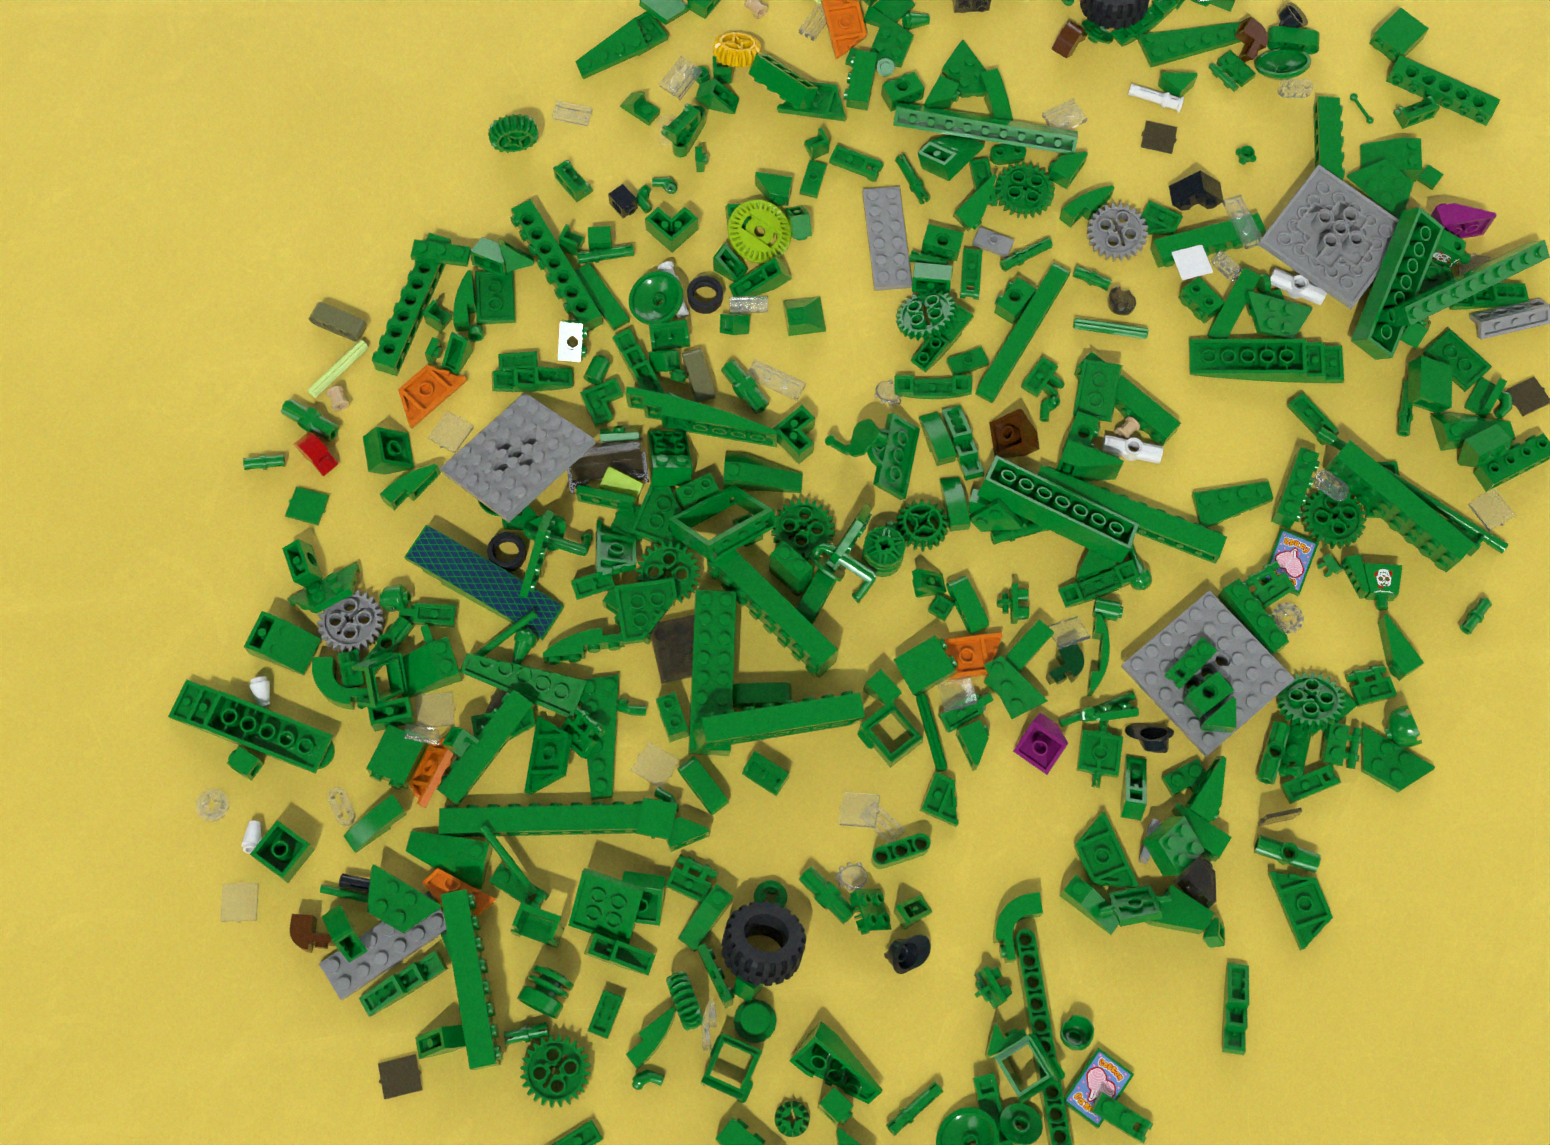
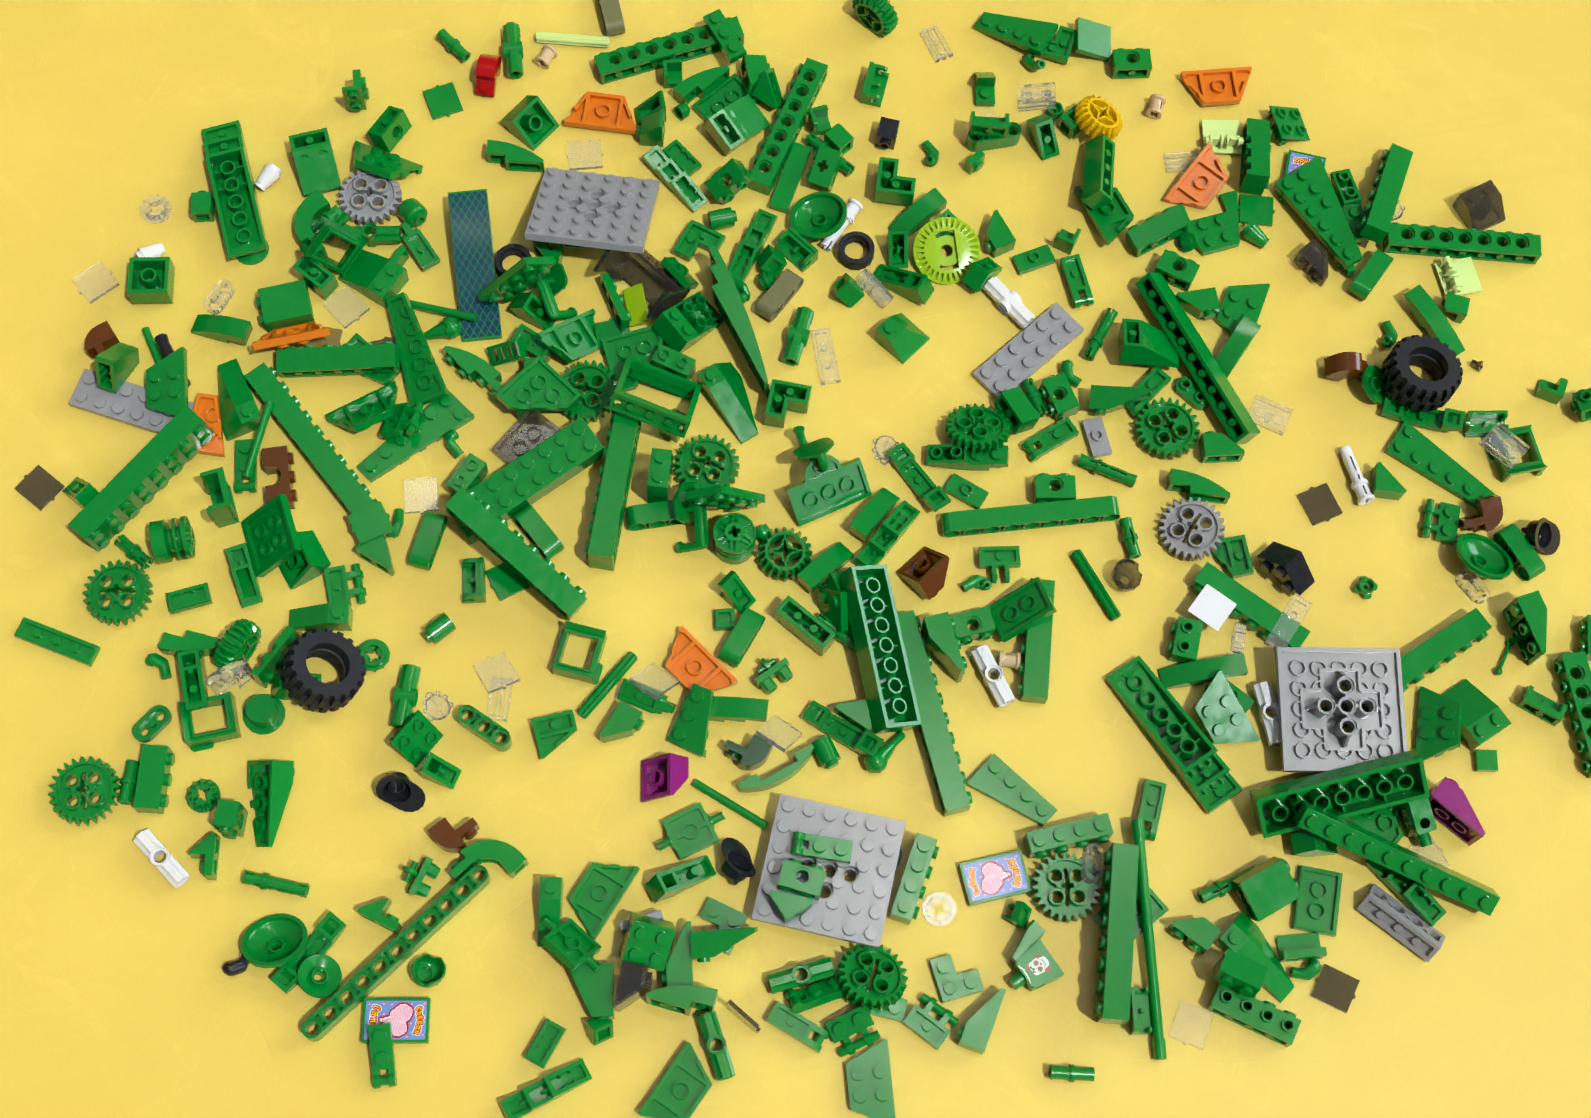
camera: 50 degrees right, 0 degrees up
green slope [359,951,448,1017] -> none
clear piece [405,723,440,745] -> none
green plate [425,337,443,364] -> none
green panel [441,727,480,757] -> none
green arm [636,185,652,214] -> none
green slope [863,669,902,706] -> none
green brick [894,635,958,696] -> none
green piece [993,1033,1065,1104] -> none
green hinge [1080,702,1139,722] -> none
green plate [1243,561,1296,609] -> none
green tile [1256,273,1271,293] -> none
green cylinder [1384,705,1422,748] -> none
none -> green plate [133,705,172,743]
none -> green slope [177,648,208,712]
none -> reddish brown arch [262,445,298,510]
none -> green bracket [342,69,370,112]
none -> green brick [423,612,456,644]
none -> reddish brown brick [427,817,480,853]
none -> green piece [485,563,531,601]
none -> green slope [487,337,528,366]
none -> green slope [509,292,556,330]
none -> green plate [524,1019,566,1069]
none -> green slope [637,110,665,147]
none -> green slope [646,985,718,1016]
none -> green slope [704,94,770,156]
none -> green brick [775,595,836,656]
none -> green brick [806,145,844,191]
none -> green slope [888,188,947,237]
none -> plate [929,954,984,1003]
none -> white piece [983,277,1035,329]
none -> green arm [1022,53,1045,72]
none -> green arm [1060,360,1082,388]
none -> green slope [1167,917,1222,955]
none -> green slope [1503,590,1547,666]

